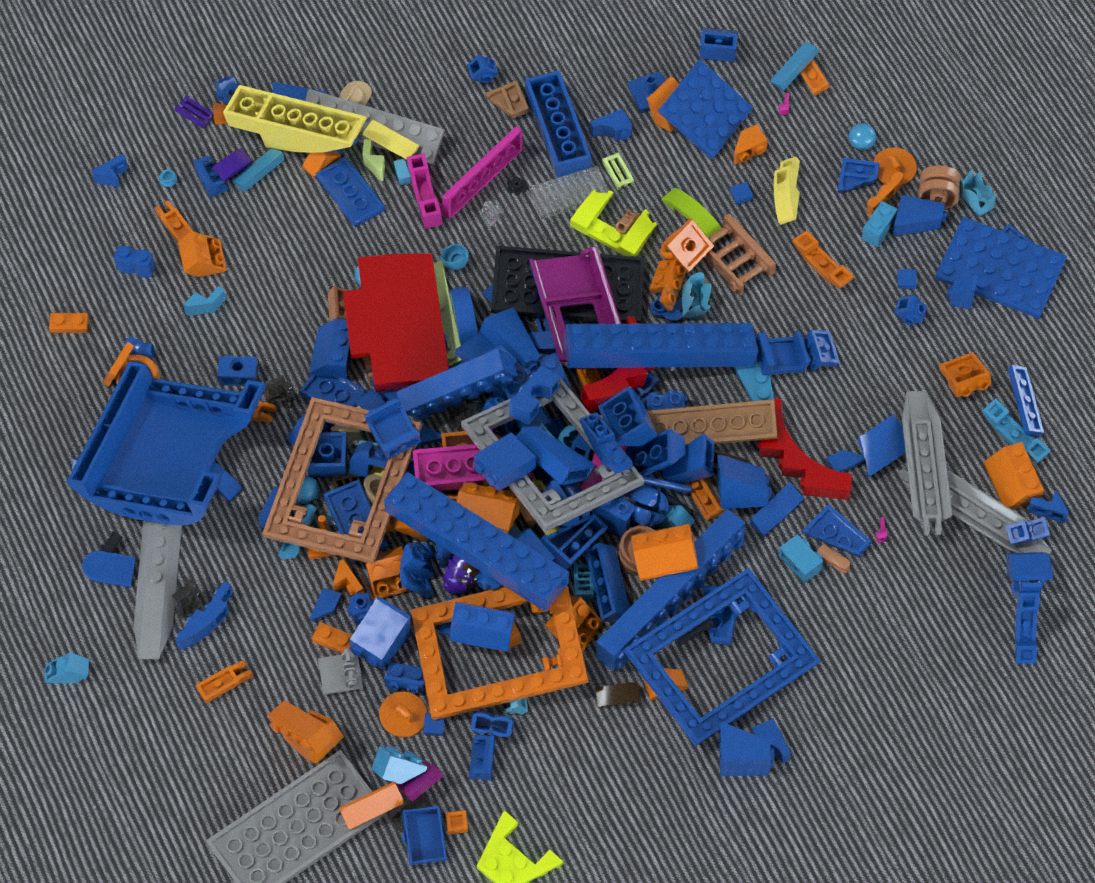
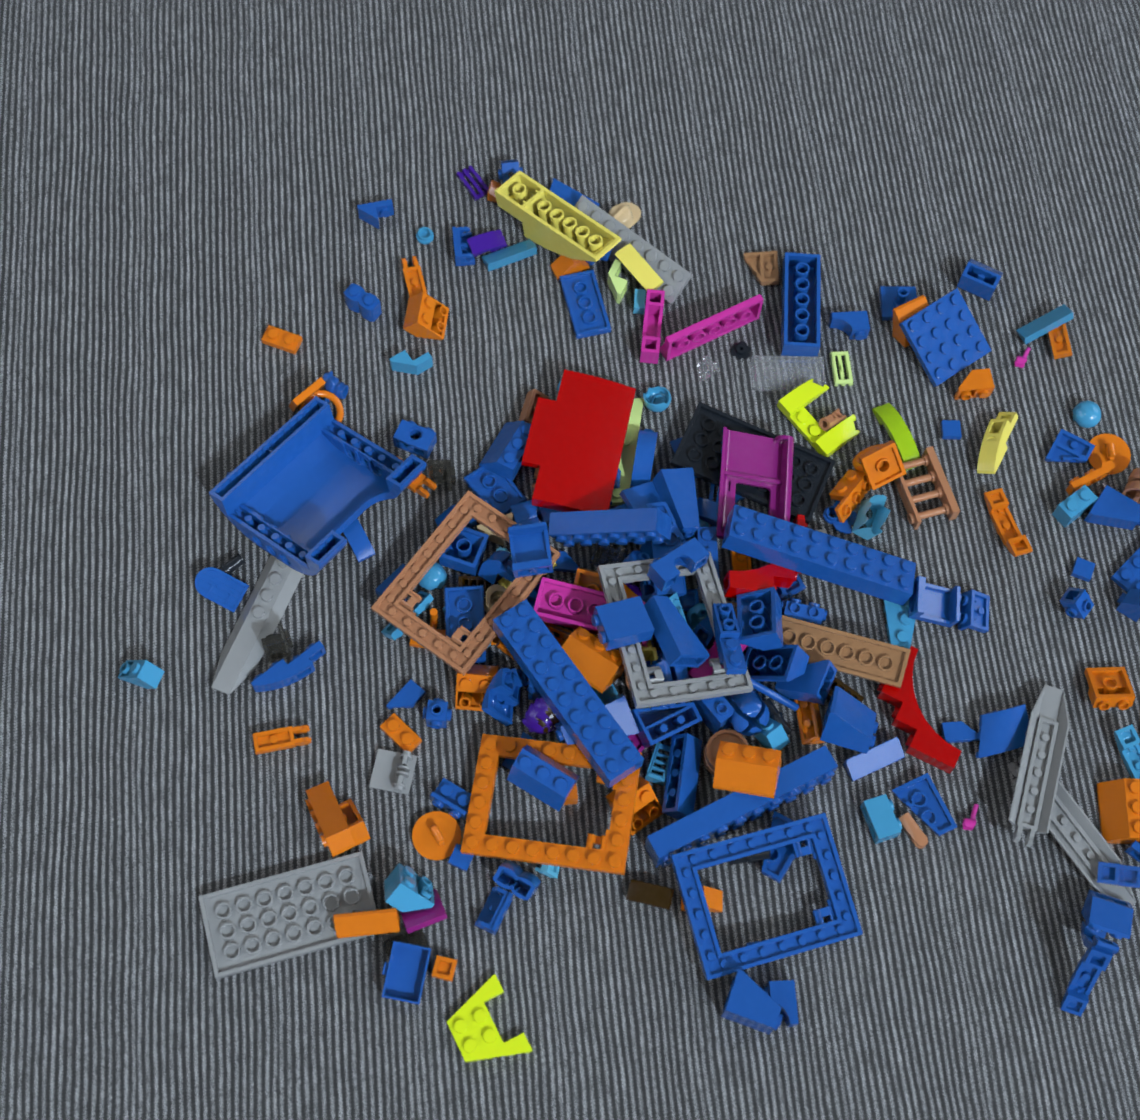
camera: 15 degrees right, 5 degrees up
orange slope [333,559,364,596] -> none
slope [350,596,411,670] -> none
blue brick [467,55,498,84] -> none

